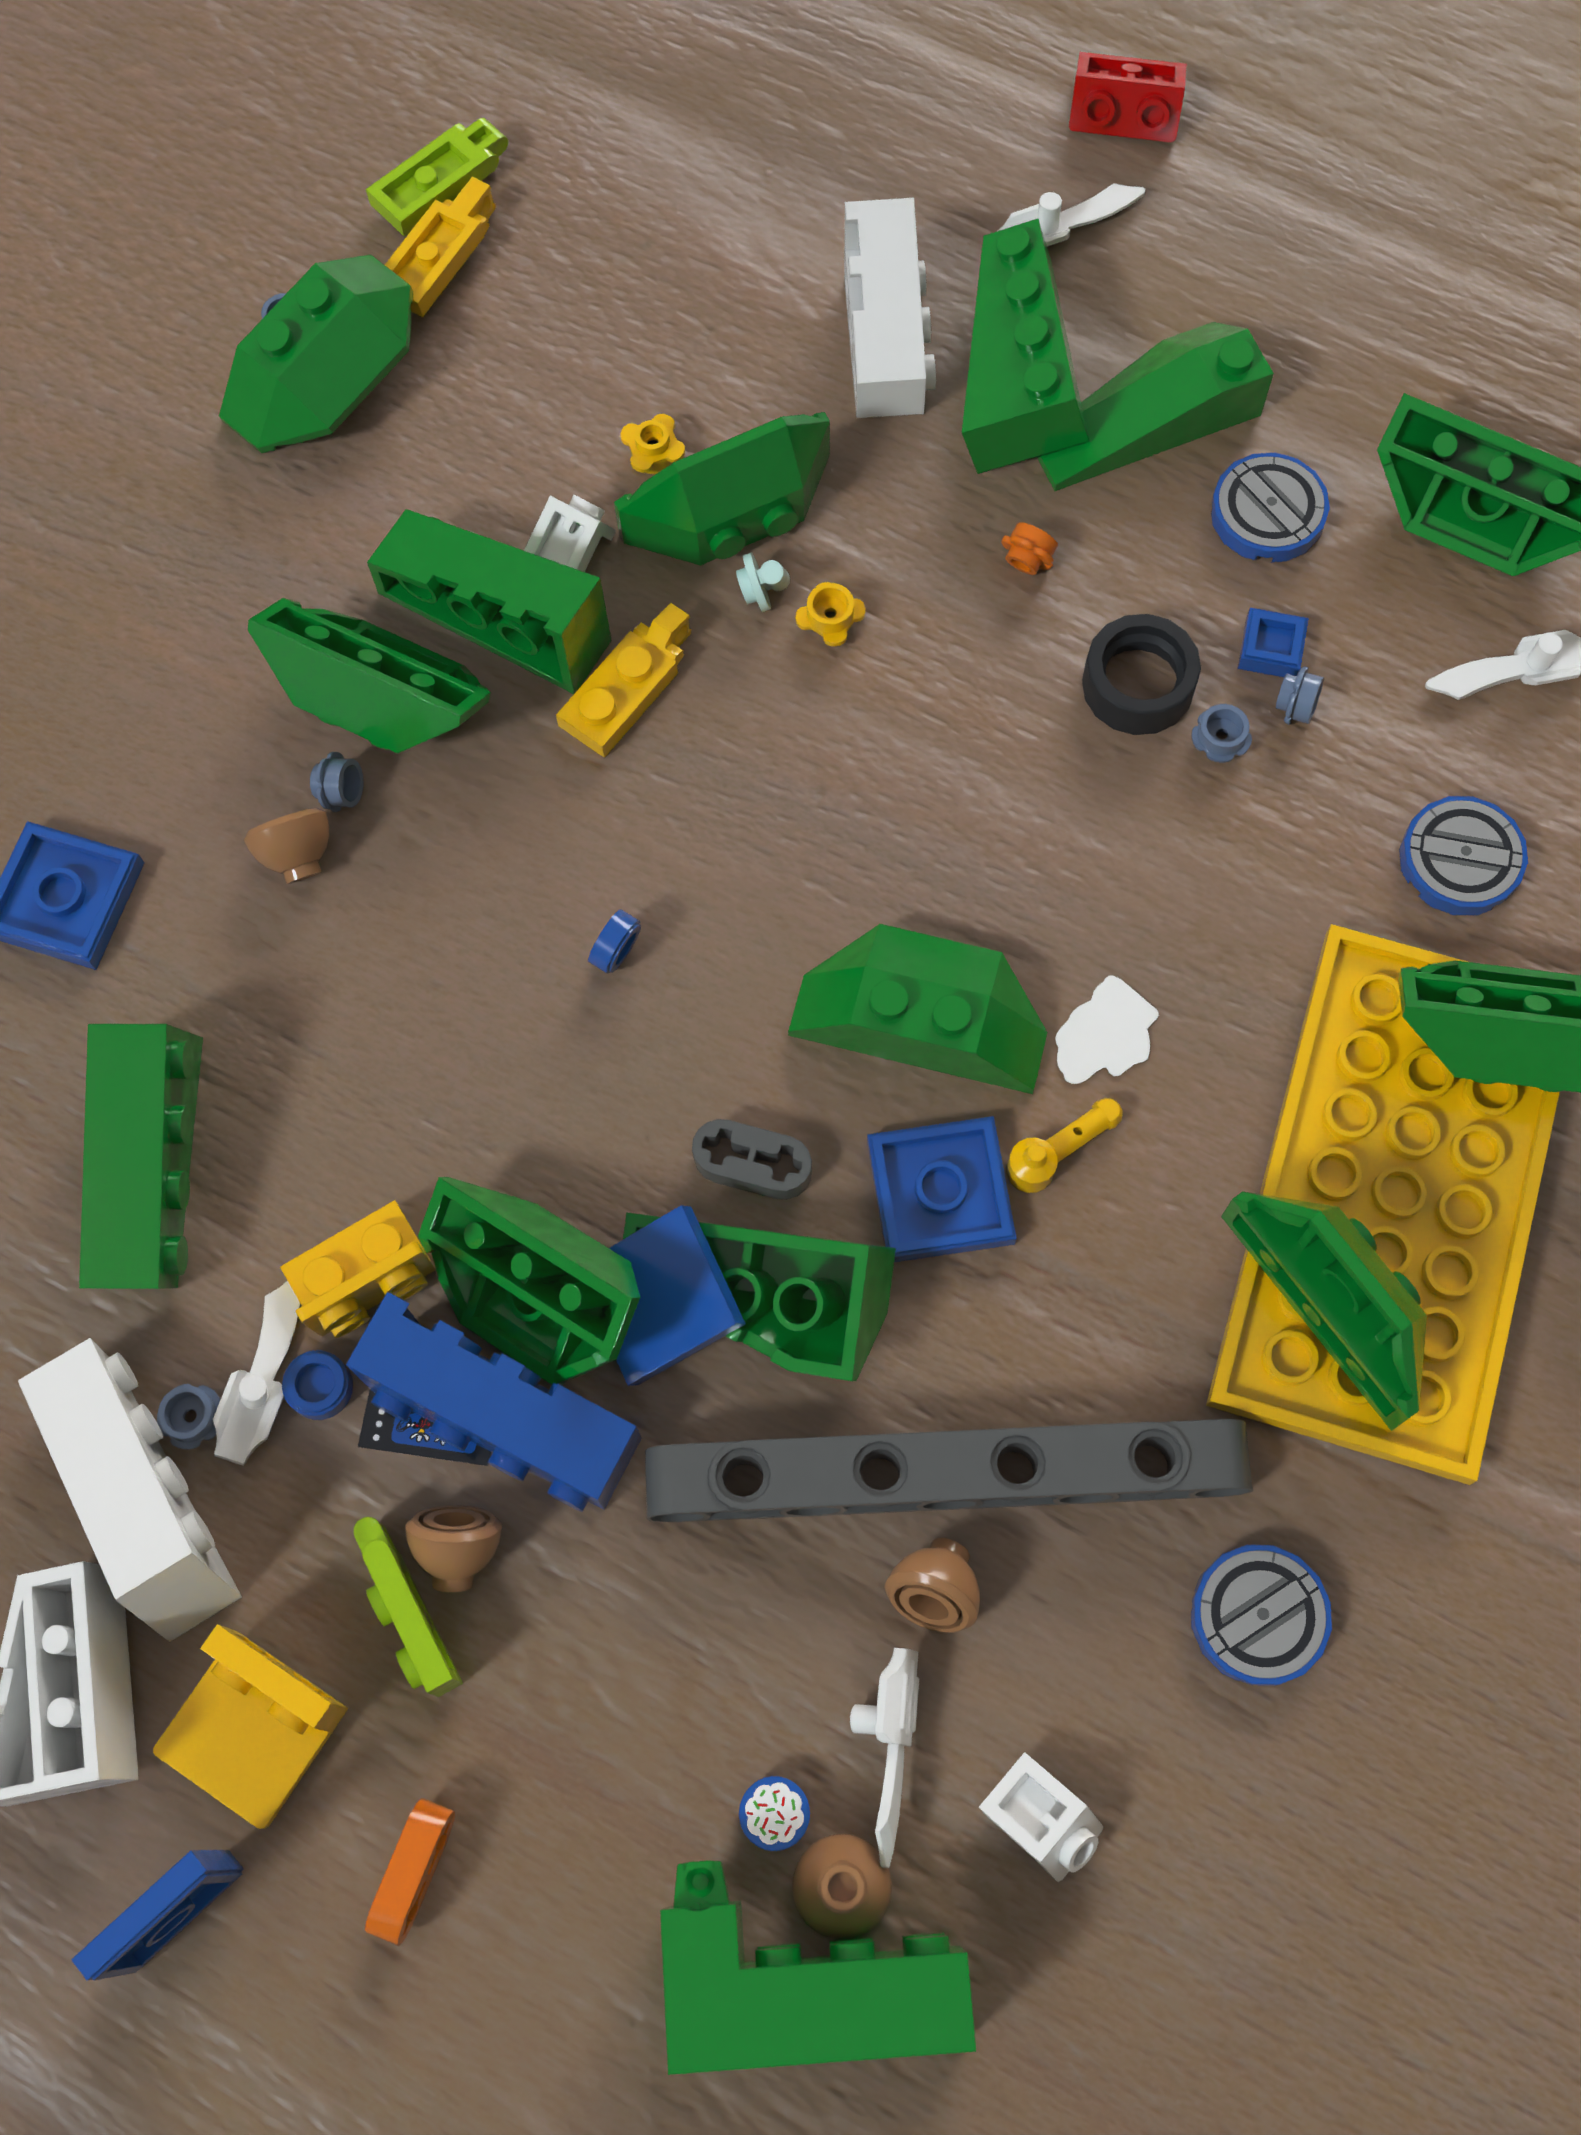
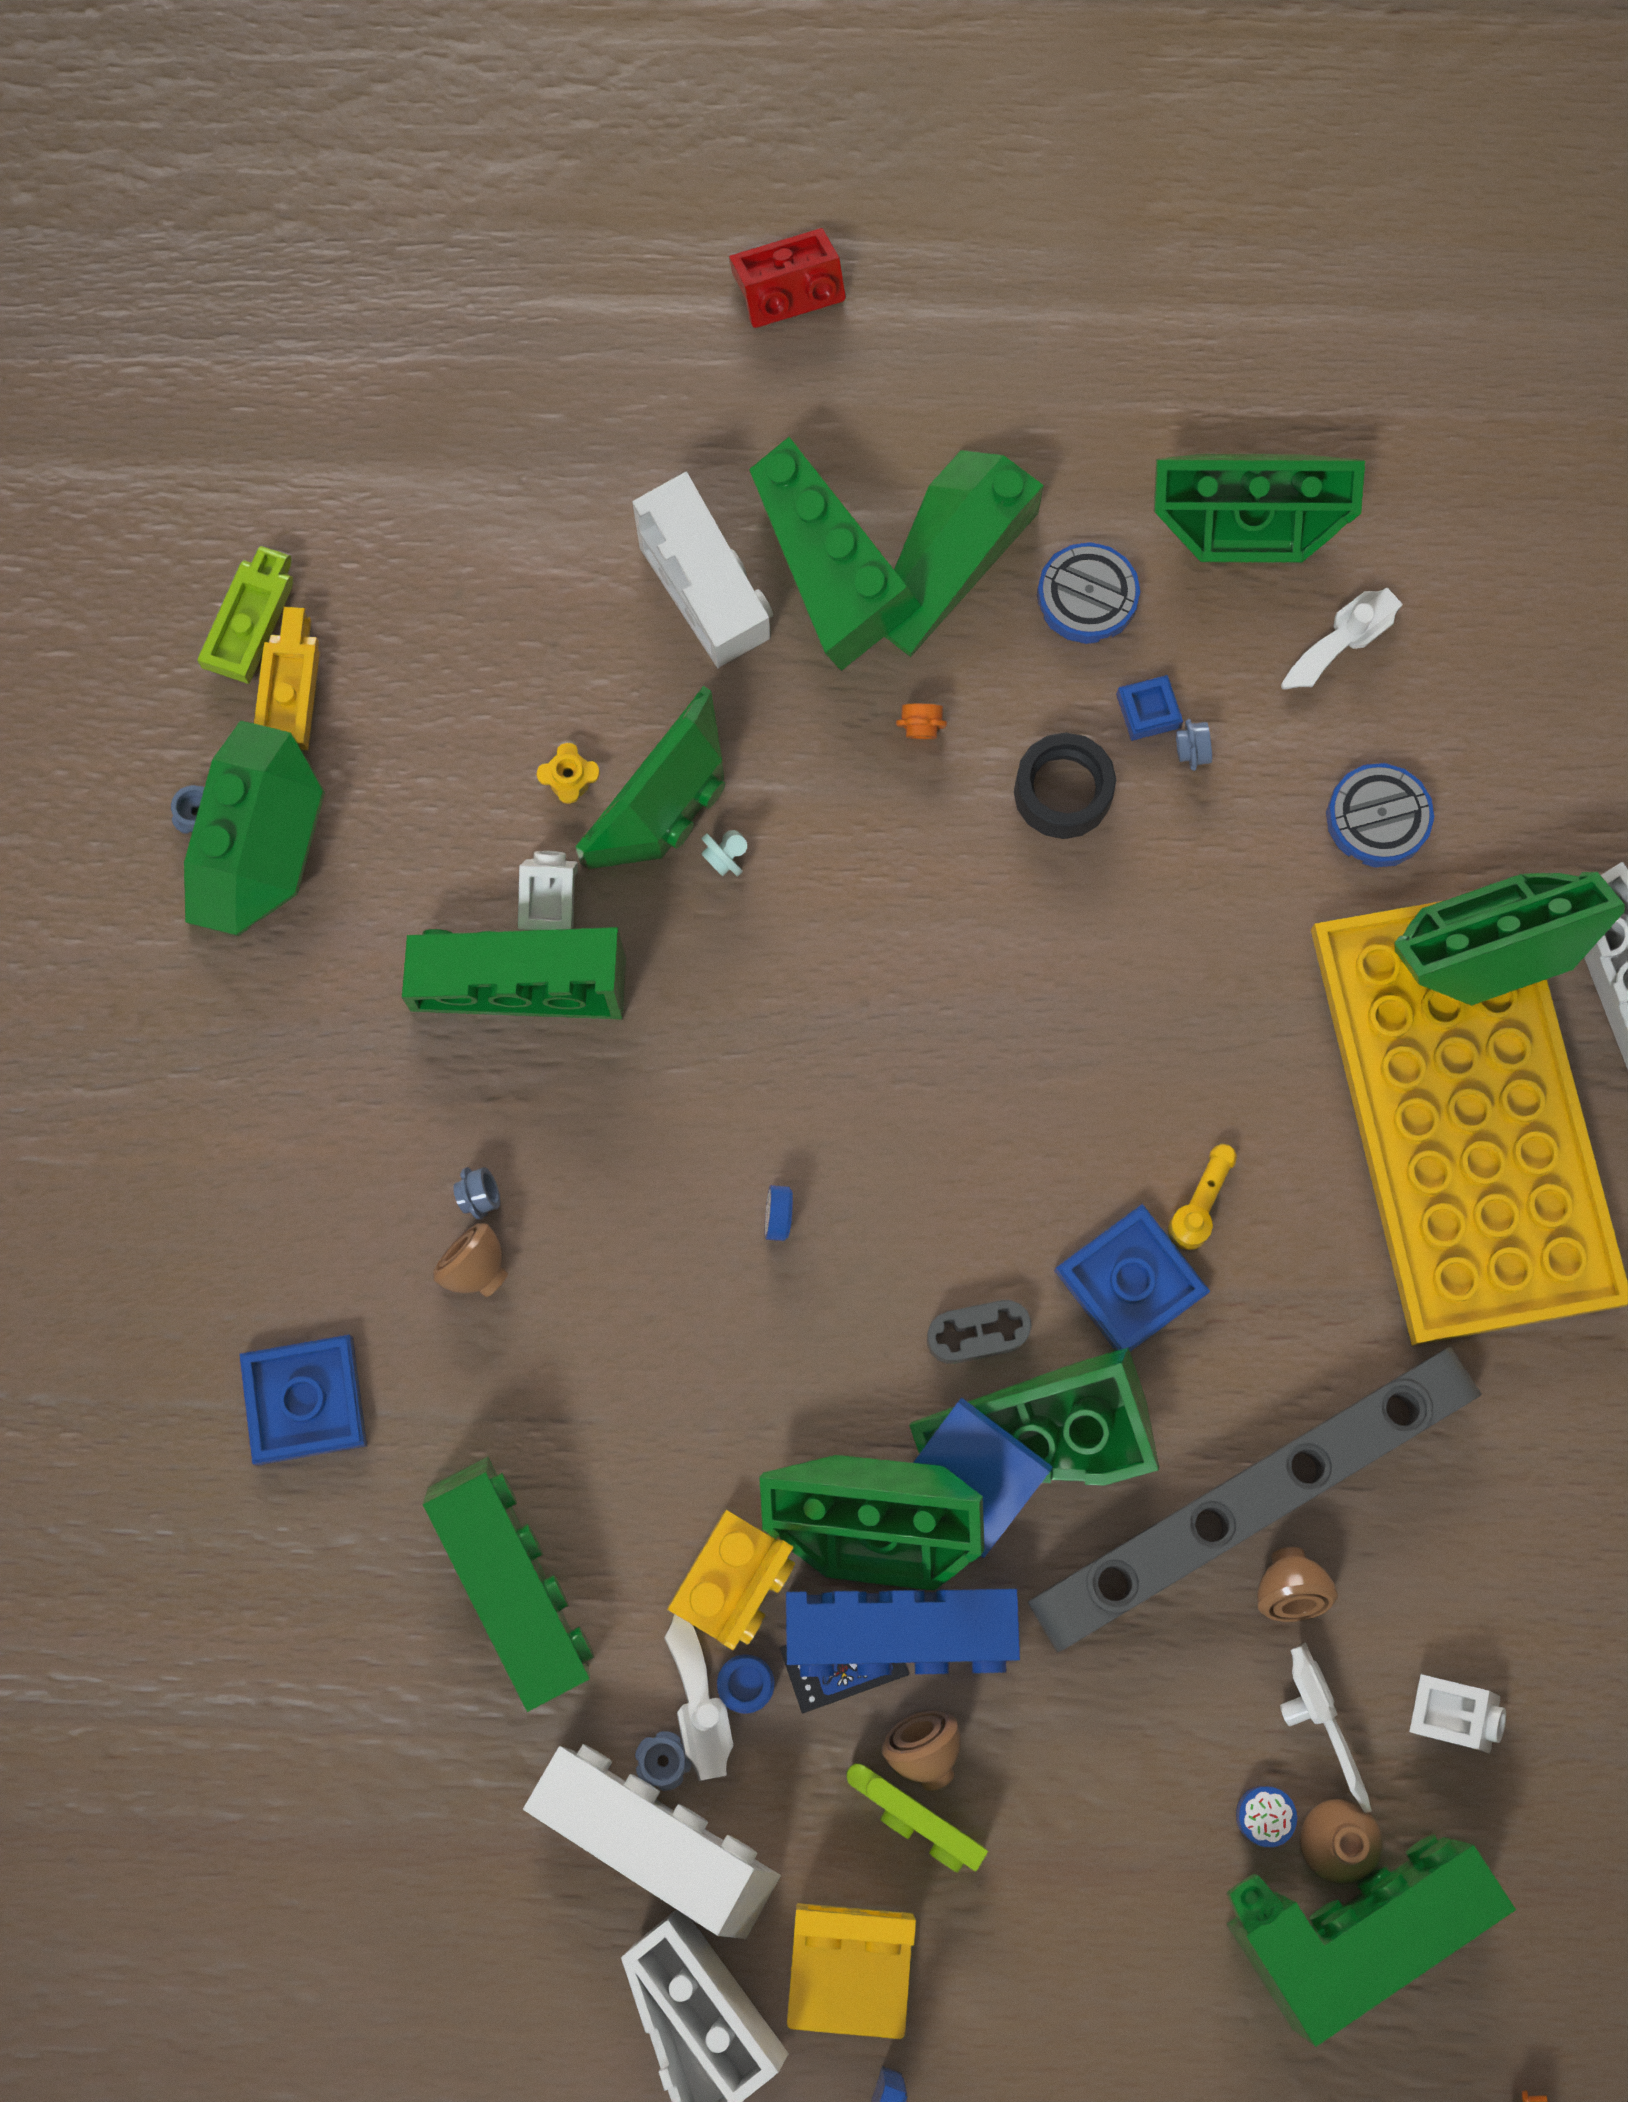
camera: 30 degrees left, 5 degrees up
green wedge [248,598,491,753] -> none
orange beam [365,1798,455,1946] -> none
yellow hinge [556,603,691,758] -> none
green wedge [788,924,1048,1094] -> none
yellow plate [796,582,866,647] -> none
white piece [996,183,1145,247] -> none
white sticker [1055,975,1159,1084] -> none
tile [1191,1545,1332,1686] -> none
sand blue plate [1192,704,1252,763] -> none
green wedge [1221,1191,1427,1431] -> none

